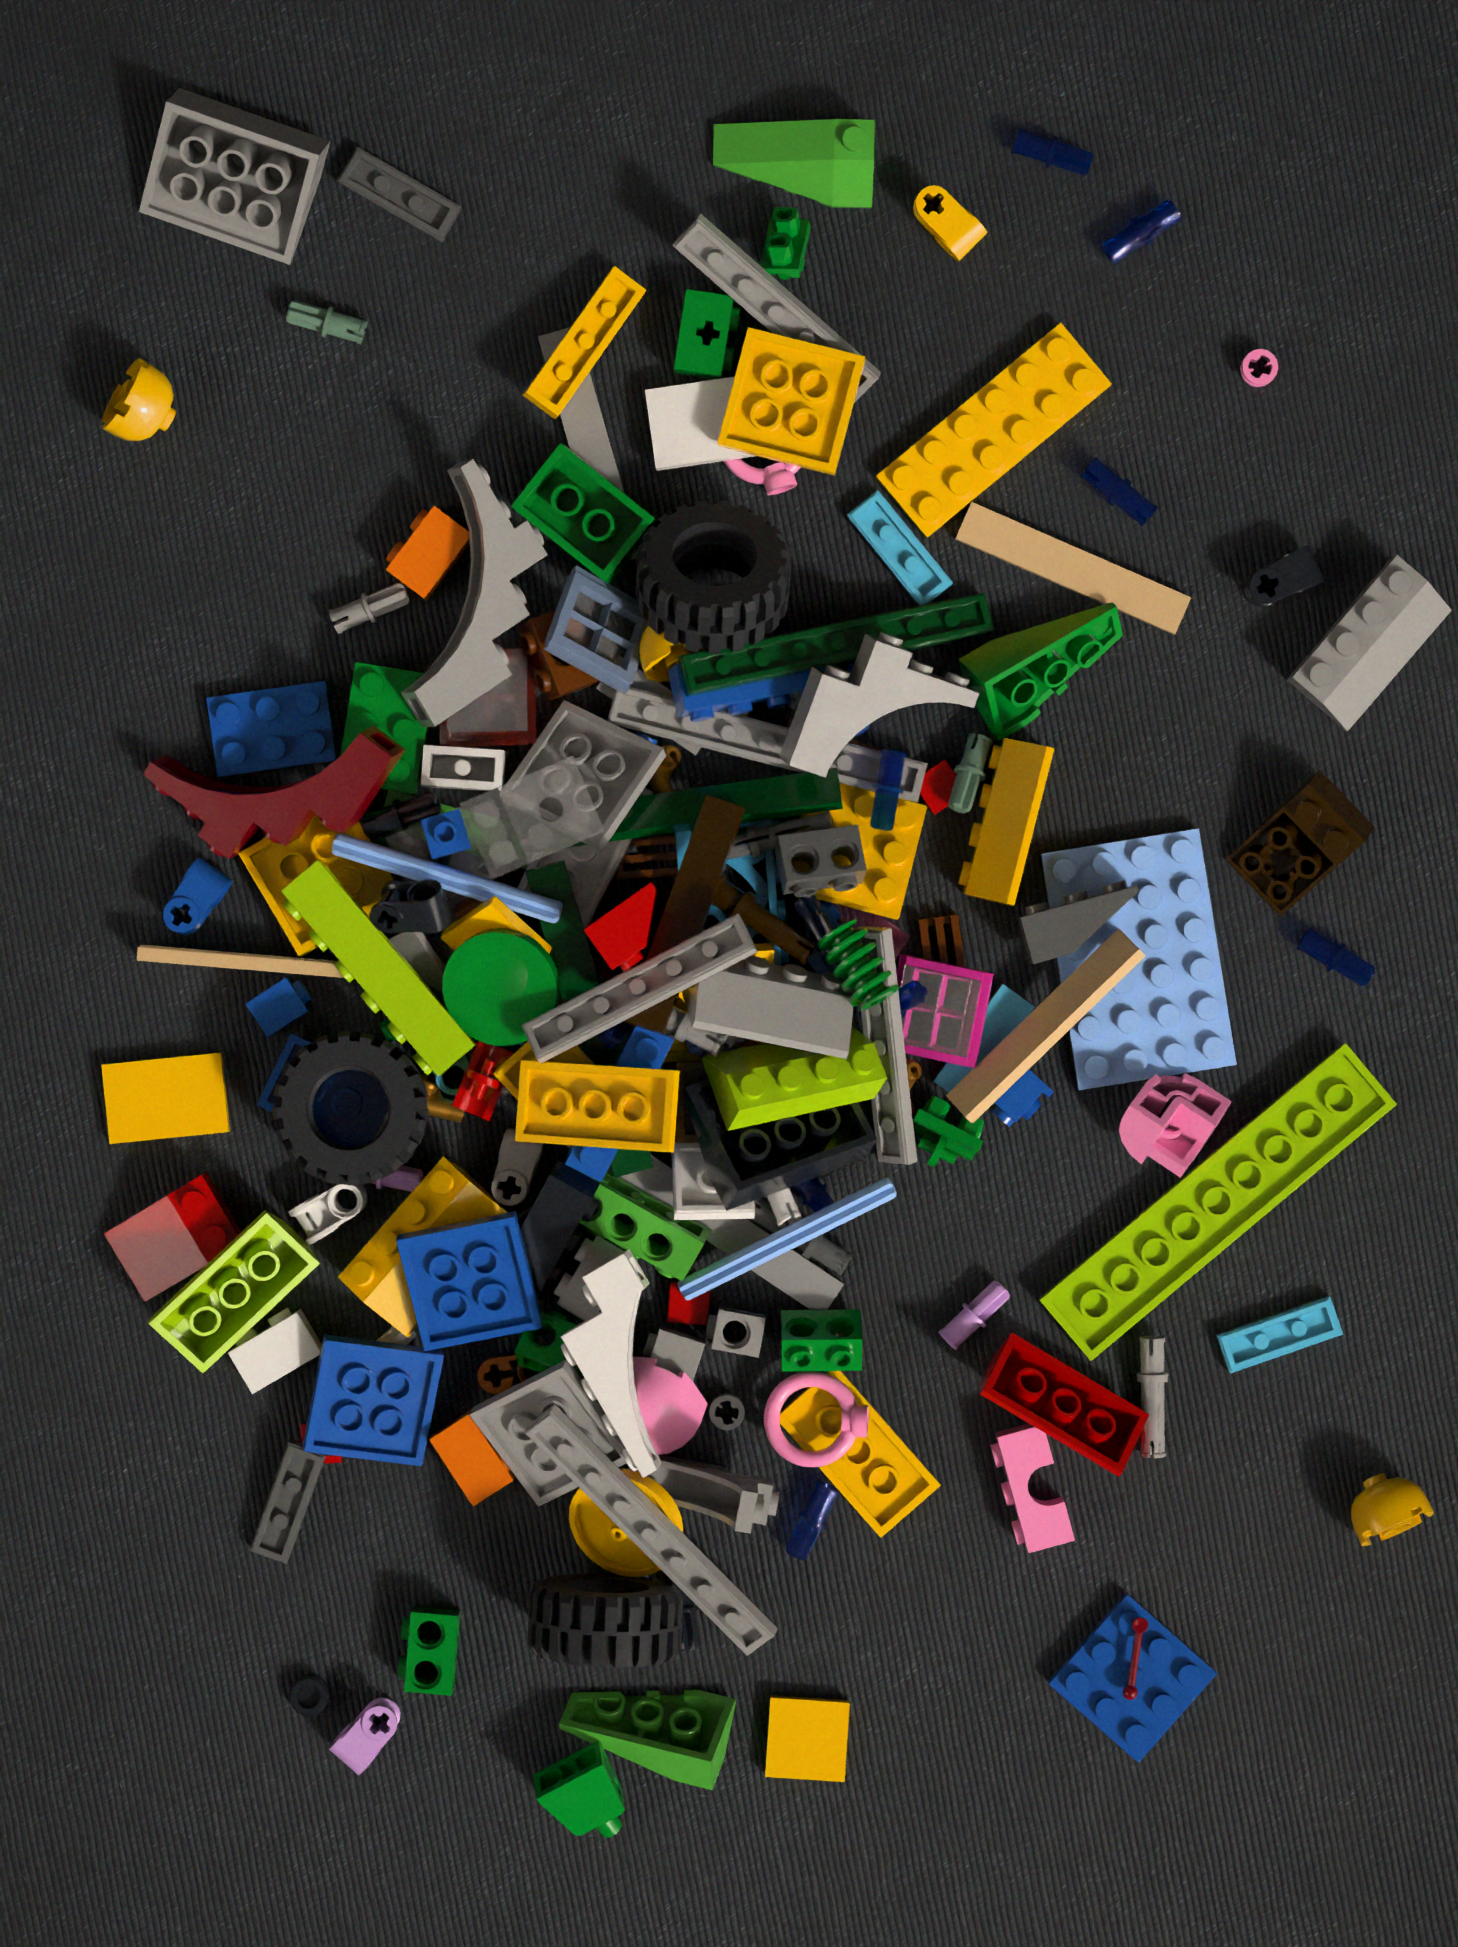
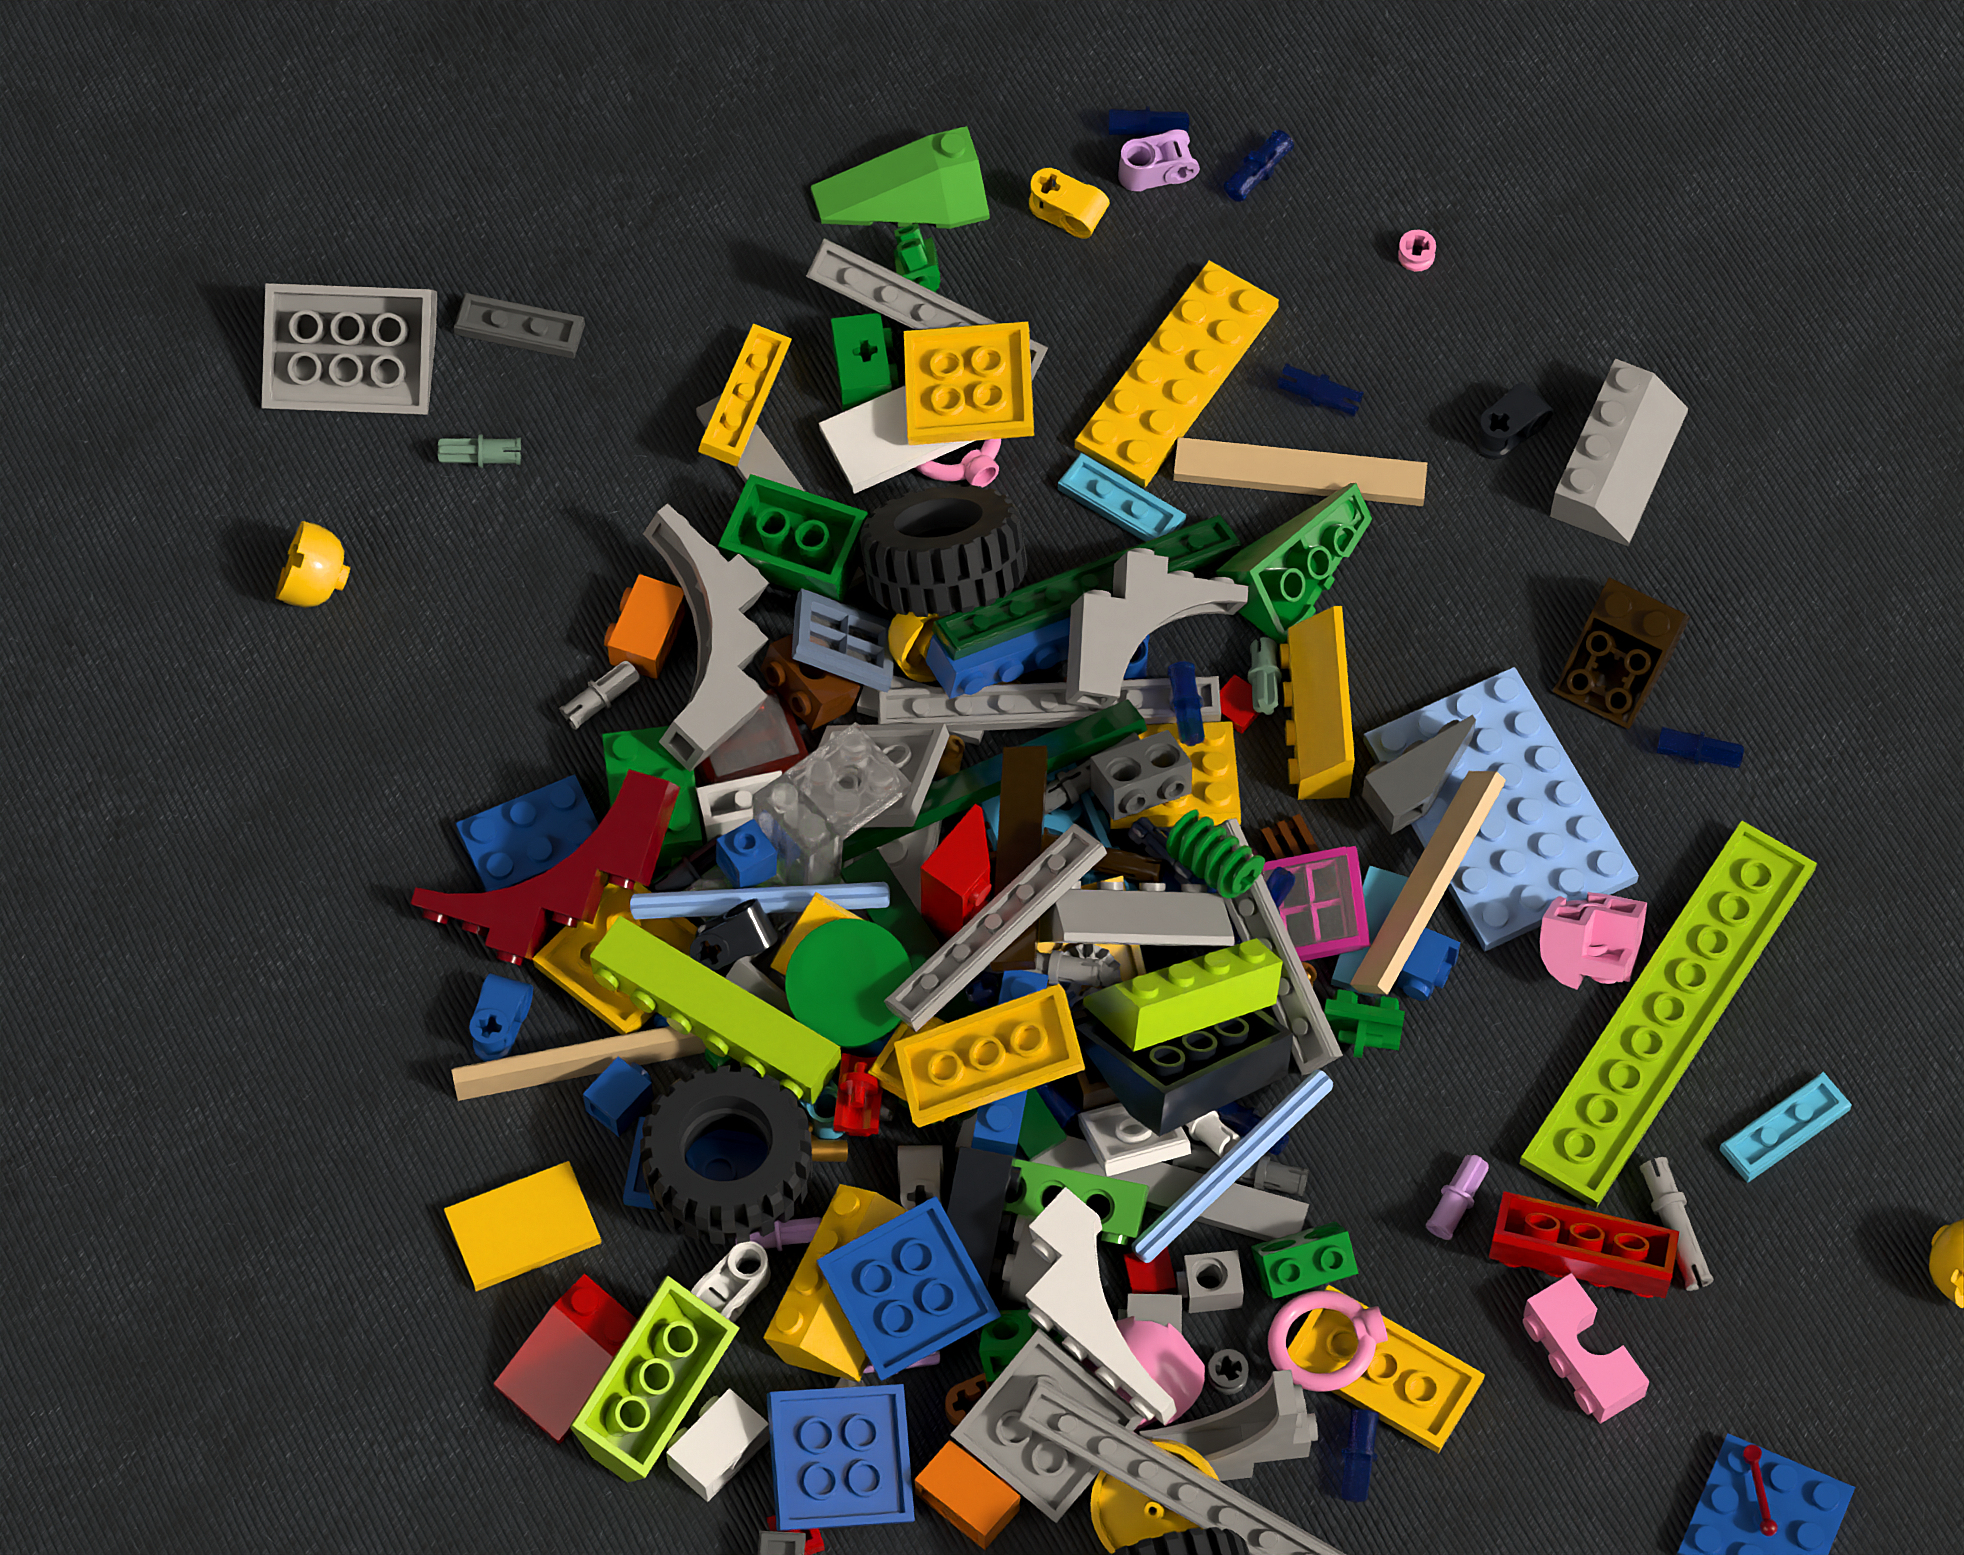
camera: 15 degrees left, 25 degrees down
none -> lavender piece [1118,129,1200,191]

